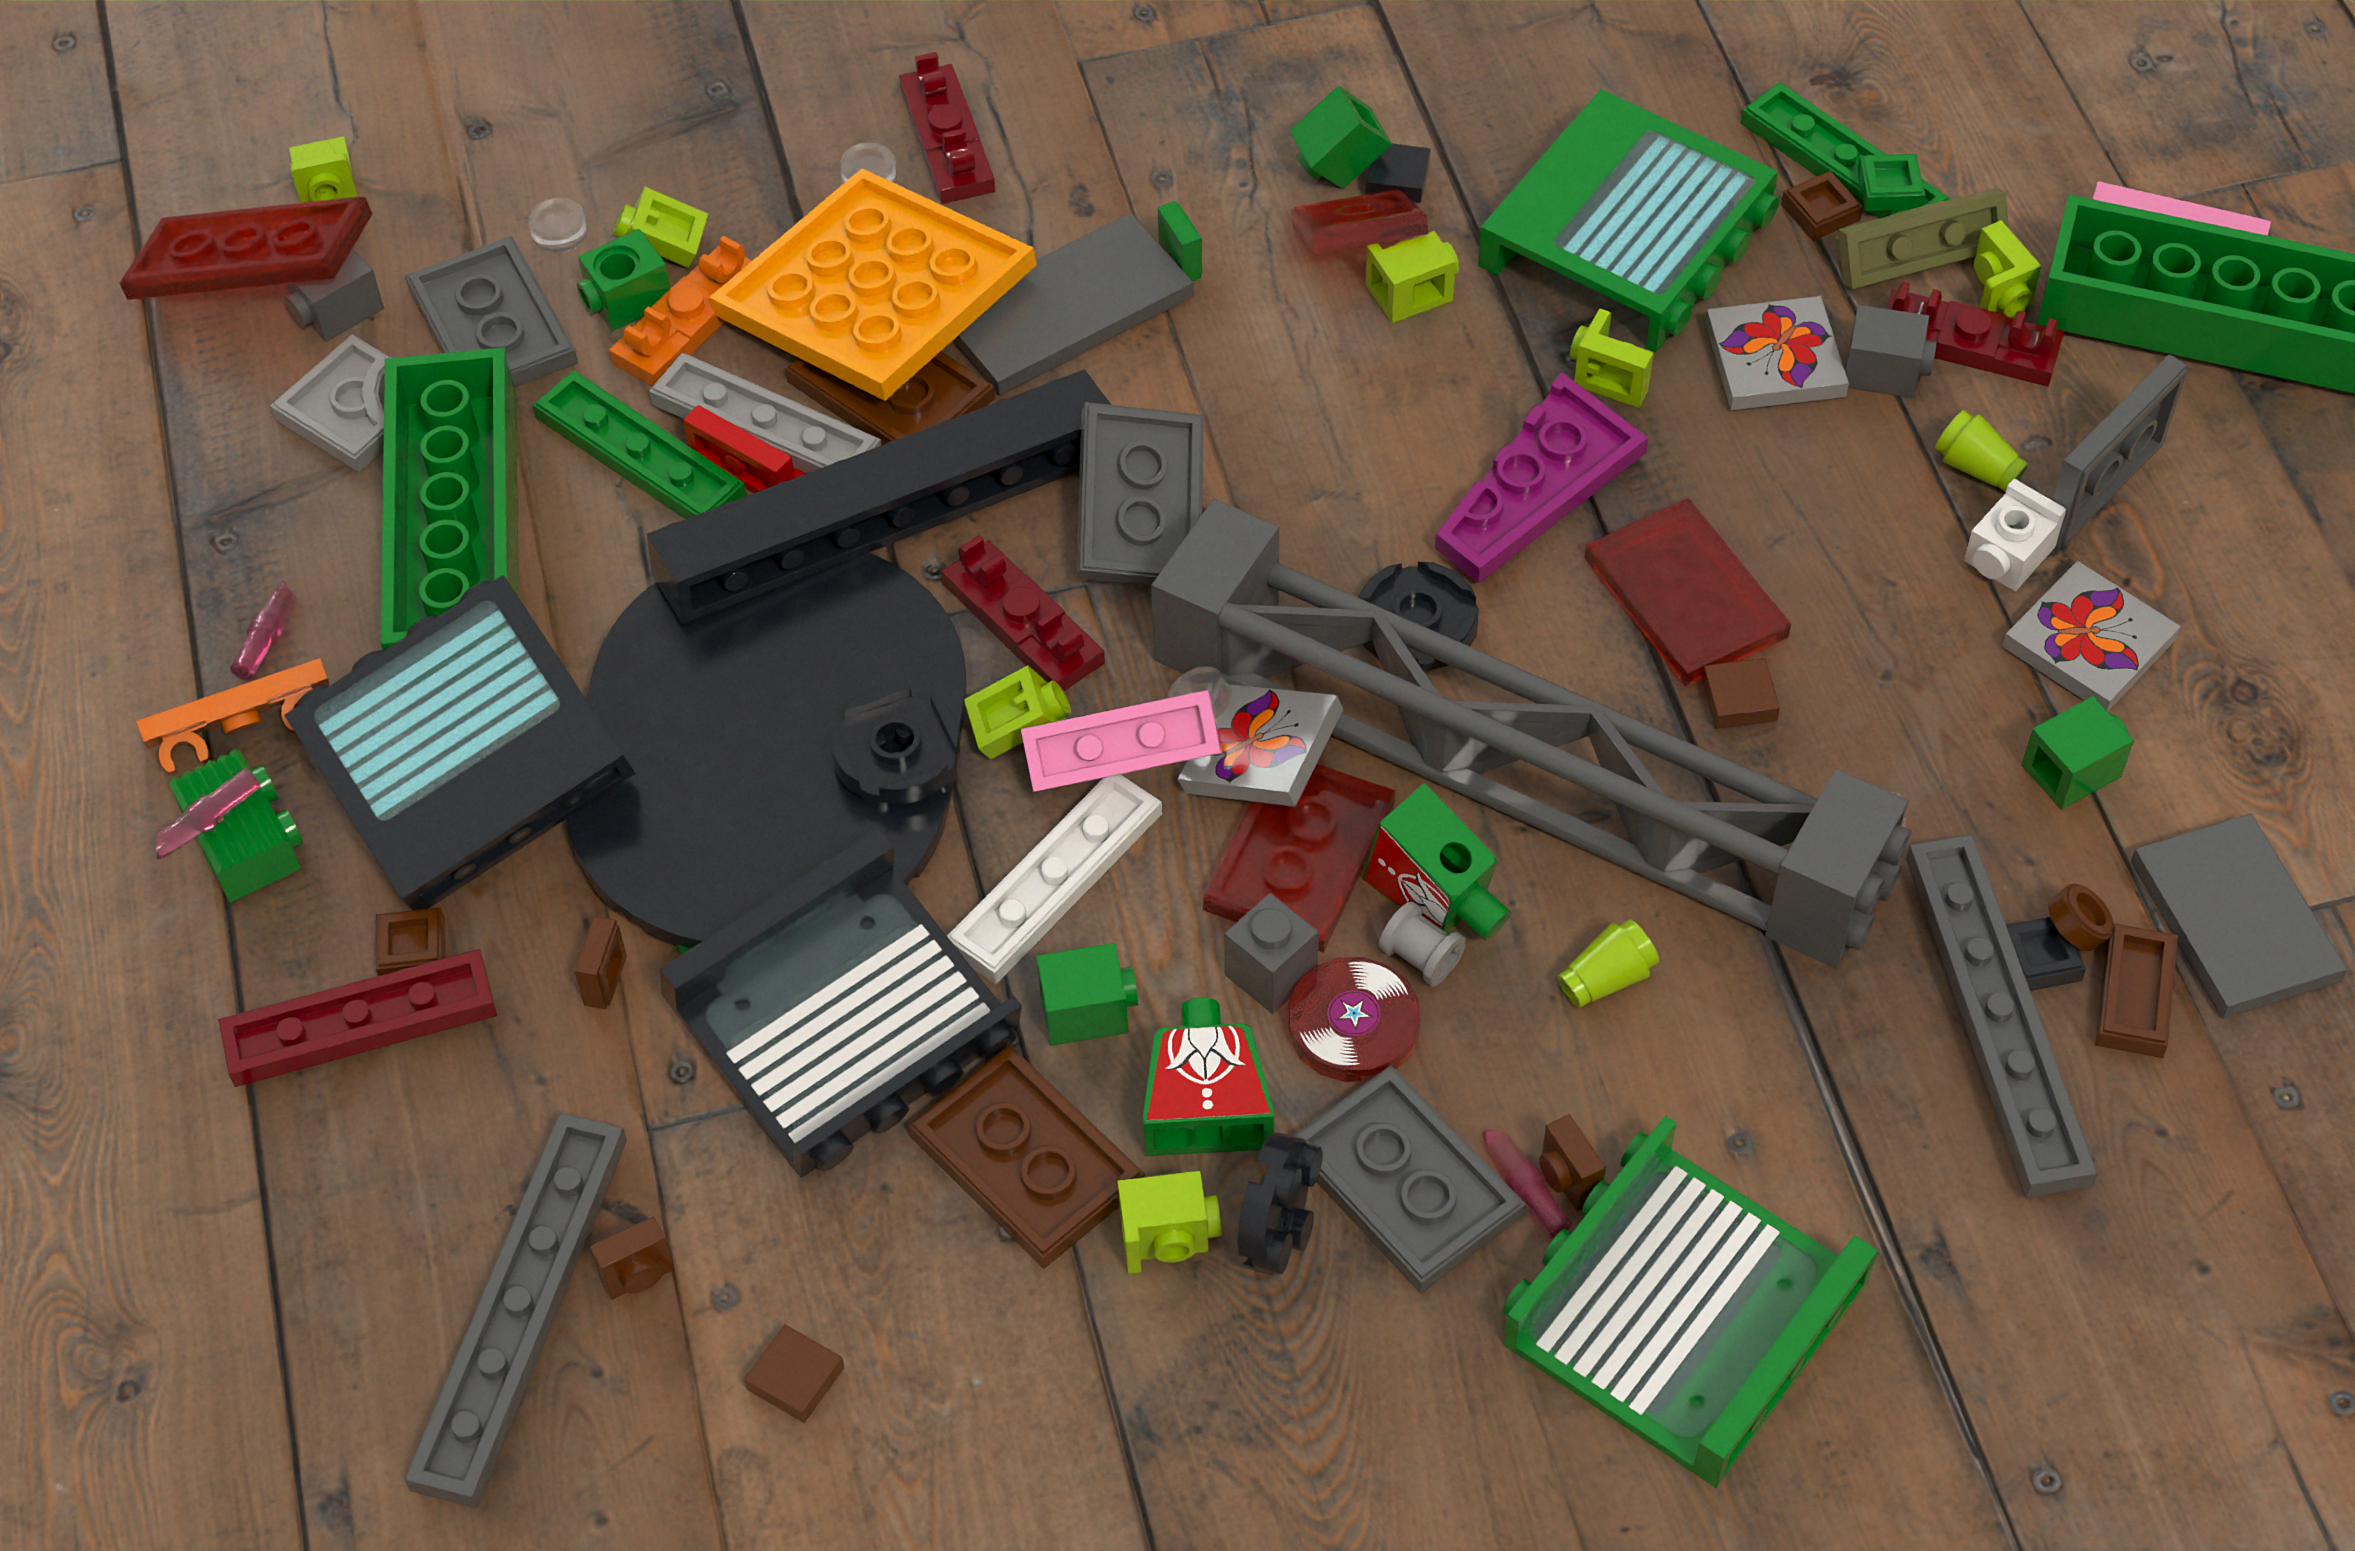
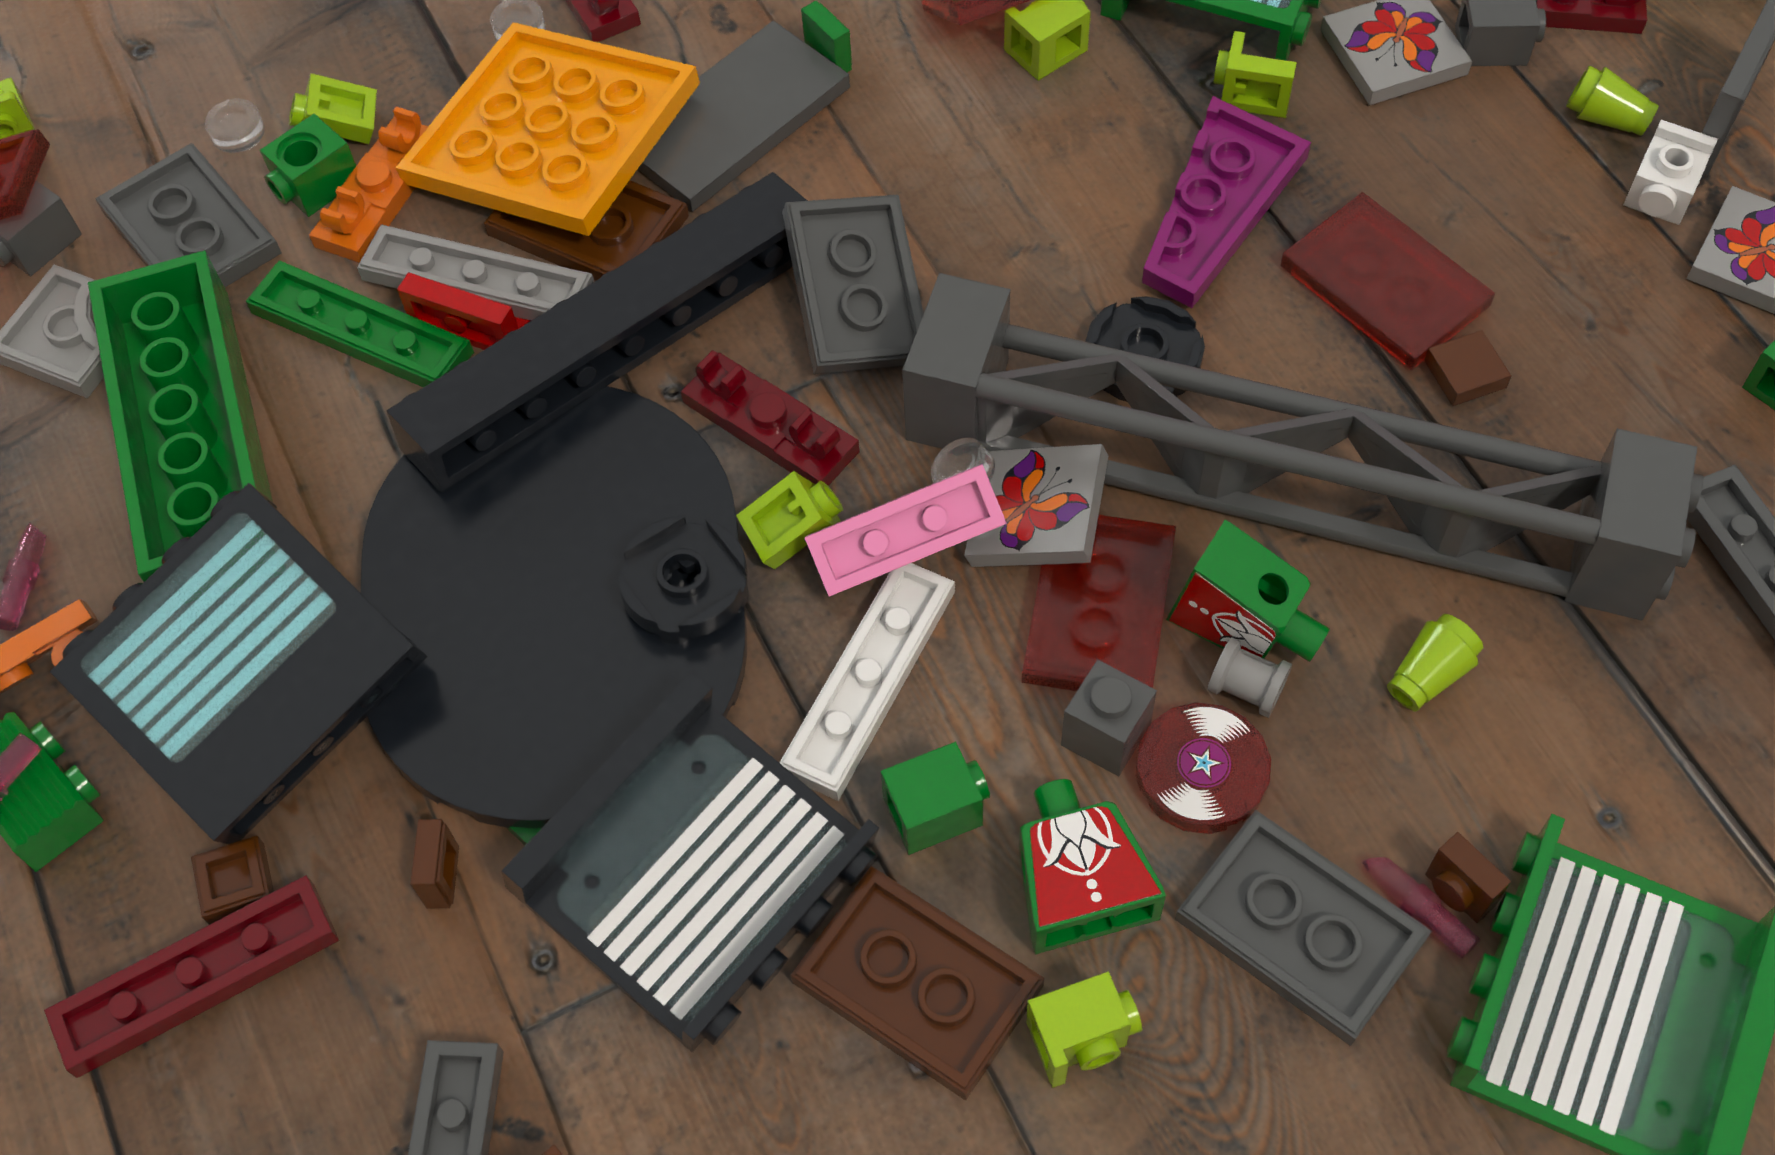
camera: 10 degrees left, 5 degrees up
black plate [1237,1132,1323,1275] -> none

